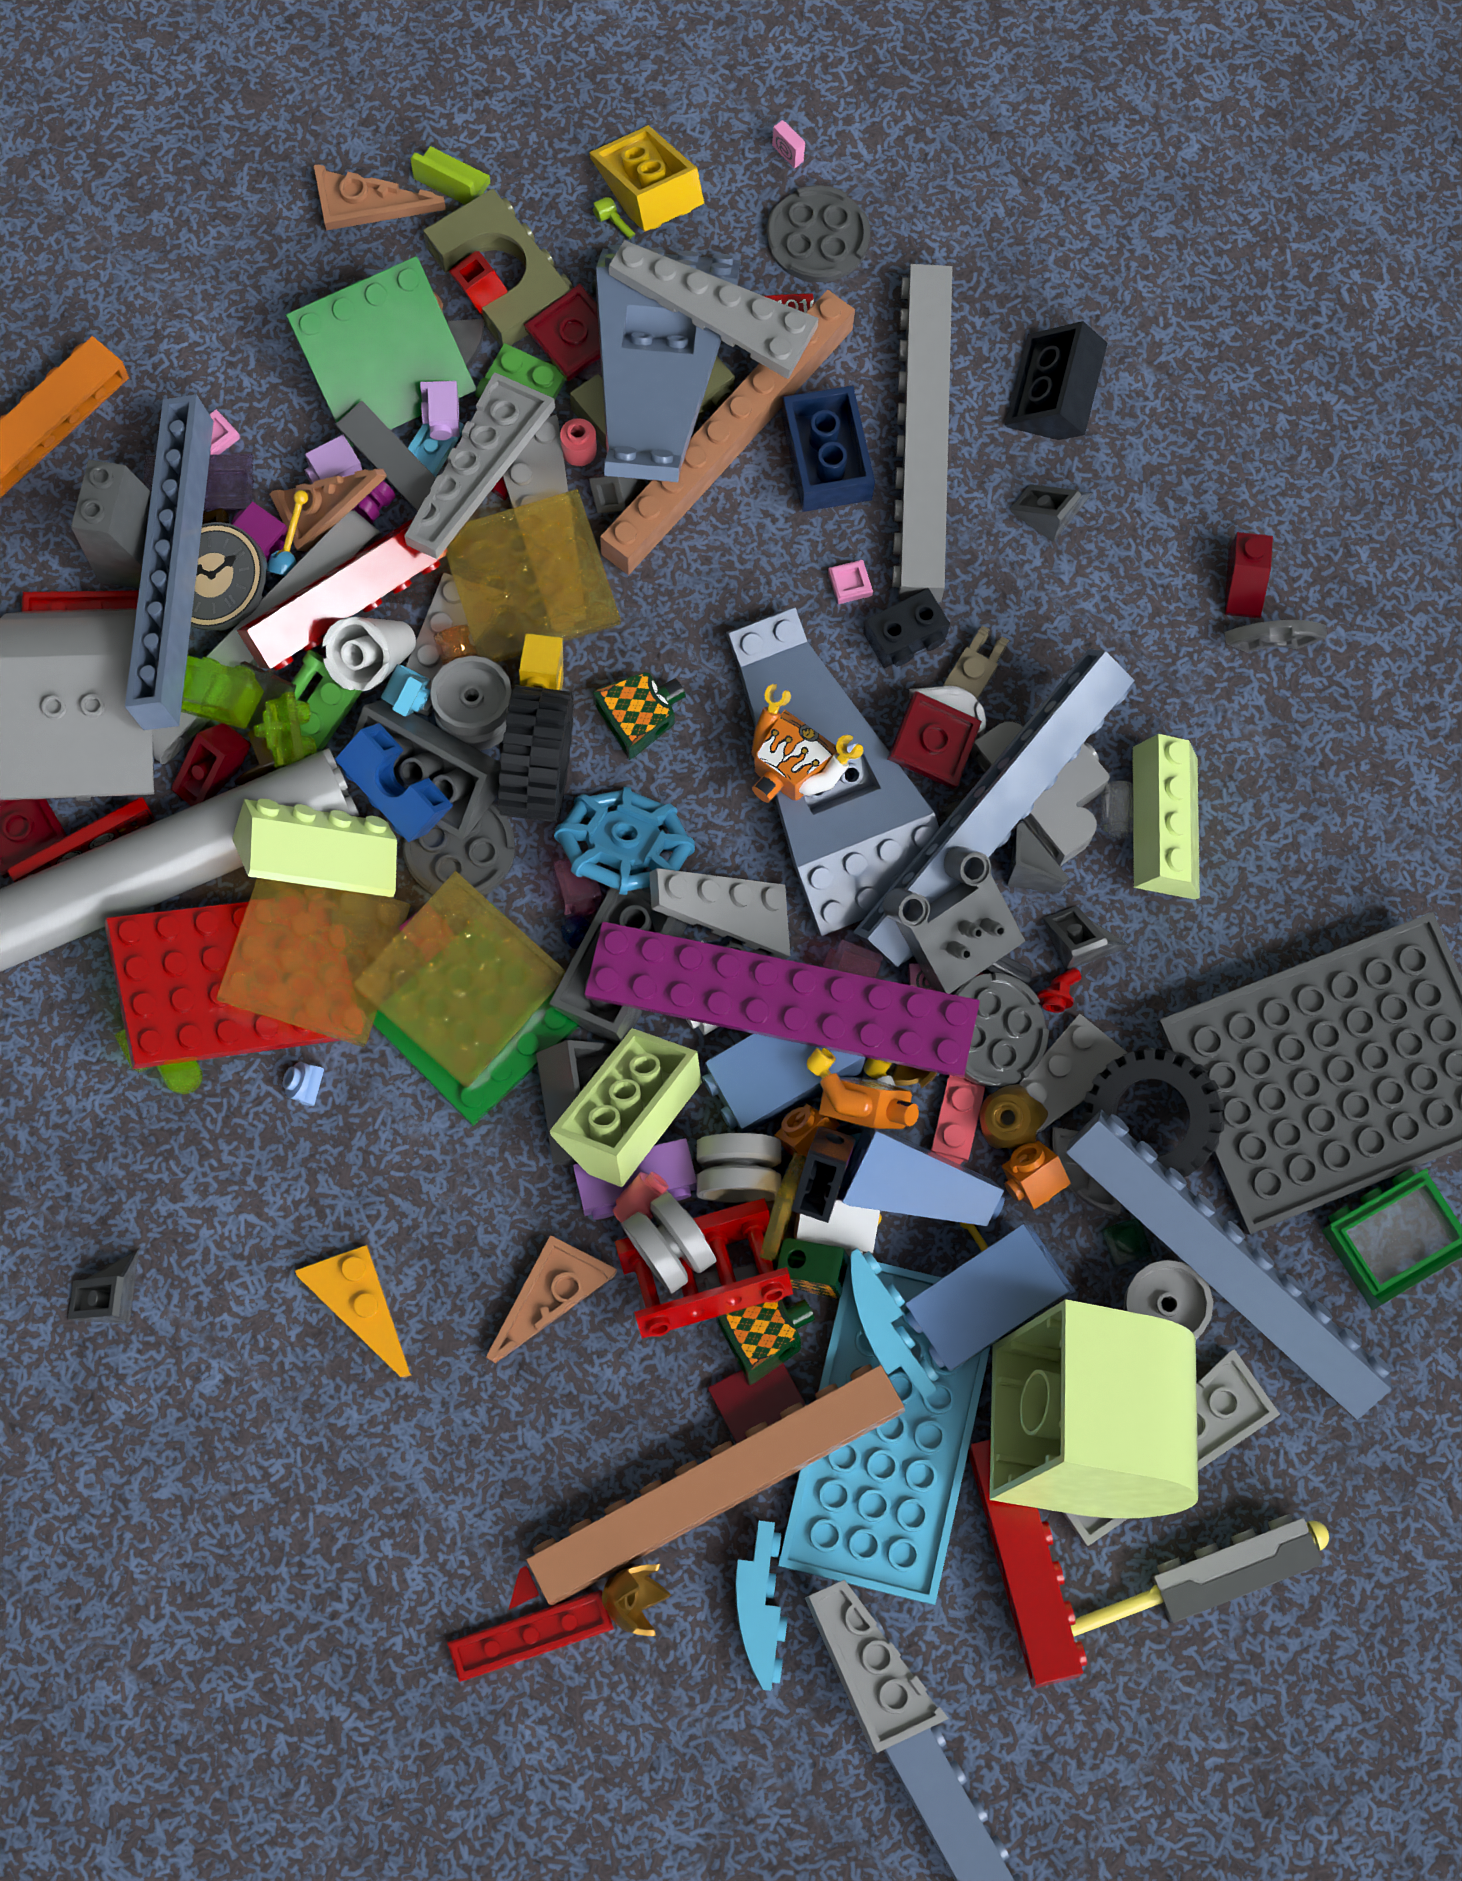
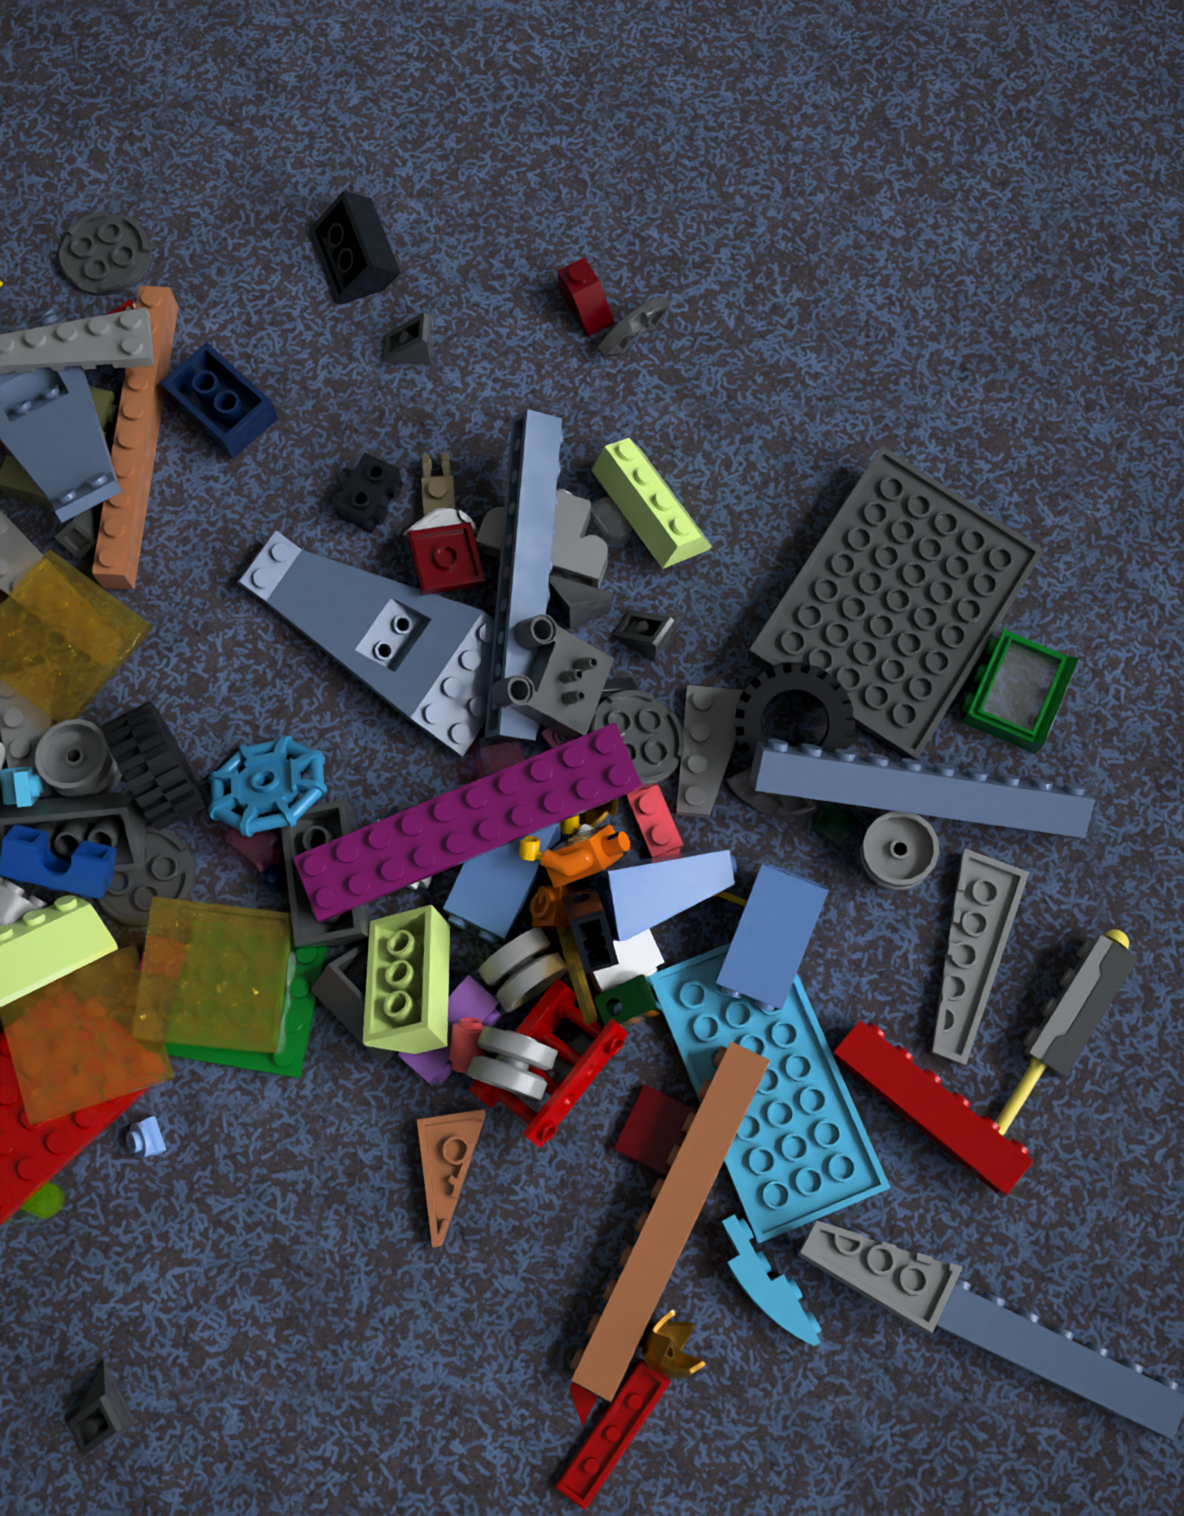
camera: 30 degrees left, 0 degrees up
light orange wing [295,1245,411,1378] -> none
clear orange wheel [433,625,478,665] -> none
yellow brick [519,634,563,690] -> none
coral brick [560,418,597,466] -> none
torso [593,672,686,760] -> none
light grey wing [650,868,790,959] -> none
dark green torso [716,1299,815,1386] -> none
torso [751,684,863,803] -> none
bright pink tile [772,120,805,169] -> none
bright pink tile [828,560,873,604] -> none
medium azure slope [851,1248,939,1399] -> none
light grey brick [892,264,952,602] -> none
pearl gold piece [979,1084,1048,1150] -> none
yellowish green brick [990,1299,1198,1518] -> none
orange brick [1001,1140,1071,1210] -> none
red plate [1037,967,1082,1013] -> none

